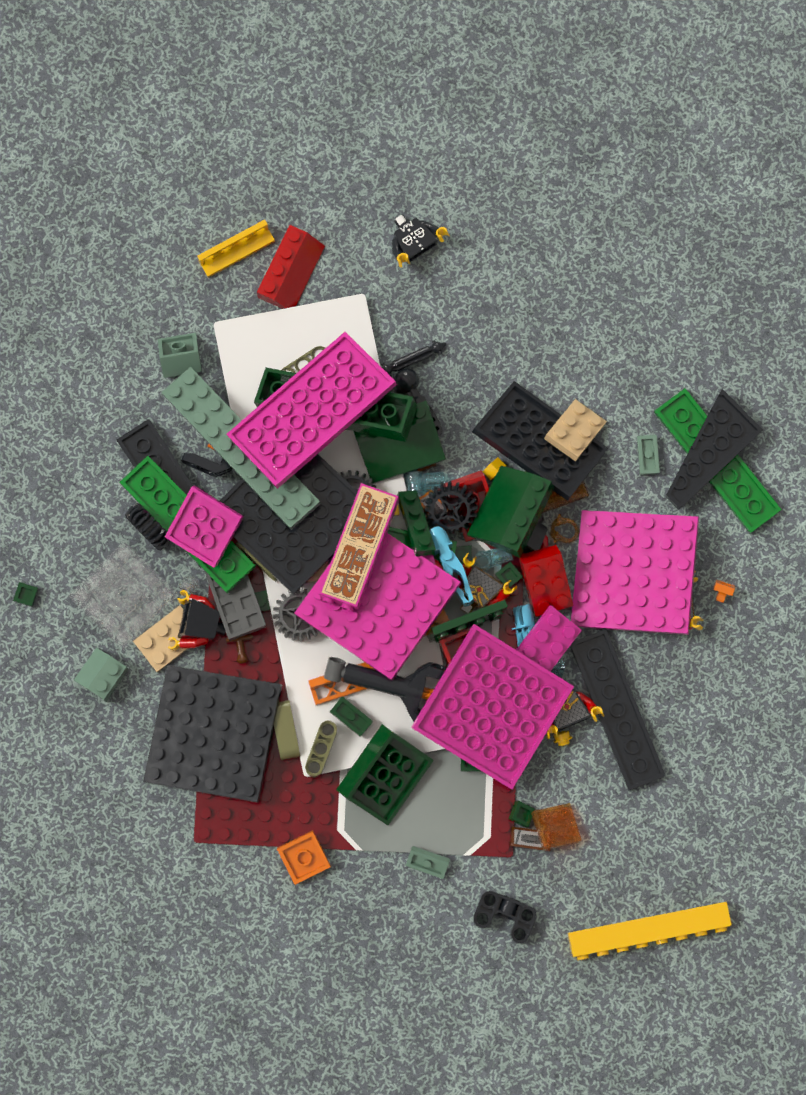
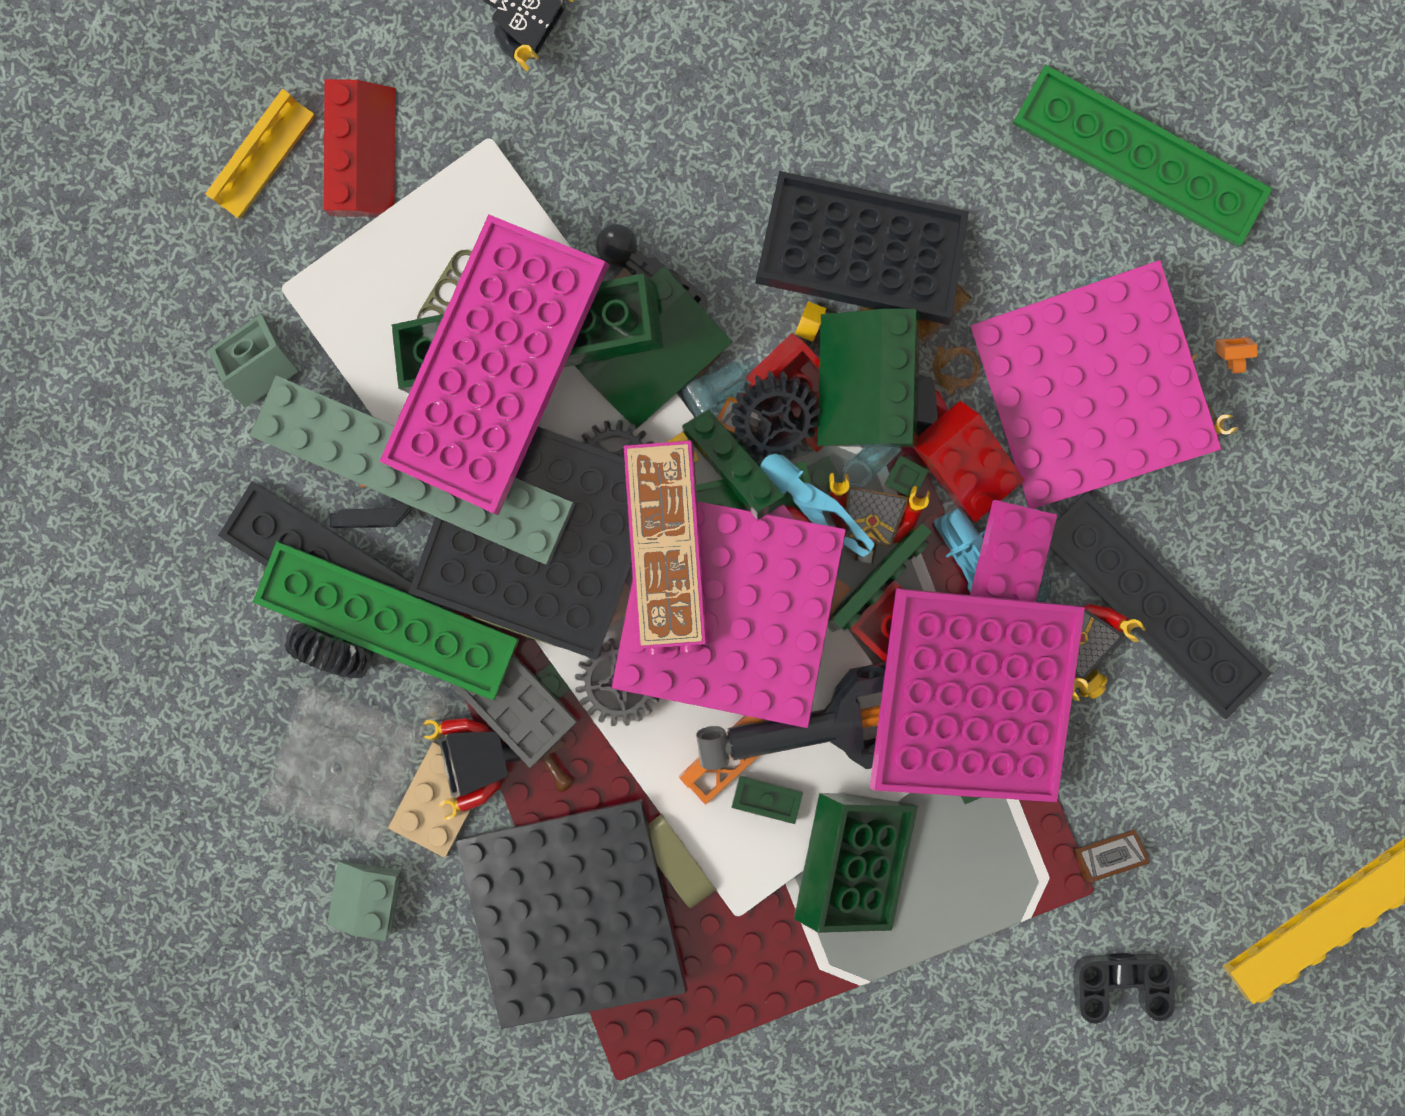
camera: 25 degrees left, 10 degrees up
dark green plate [13,582,39,607] -> none
dark pink plate [165,485,244,568] -> none
orange plate [277,830,331,885] -> none
olive beam [305,720,337,777] -> none
black wheel [381,340,446,376] -> none
sand green plate [406,846,450,879] -> none
dark green plate [509,801,535,828] -> none
clear orange tile [532,803,582,851] -> none
tan plate [544,399,607,461] -> none
sand green plate [636,435,660,475] -> none
black wing [665,389,763,510] -> none

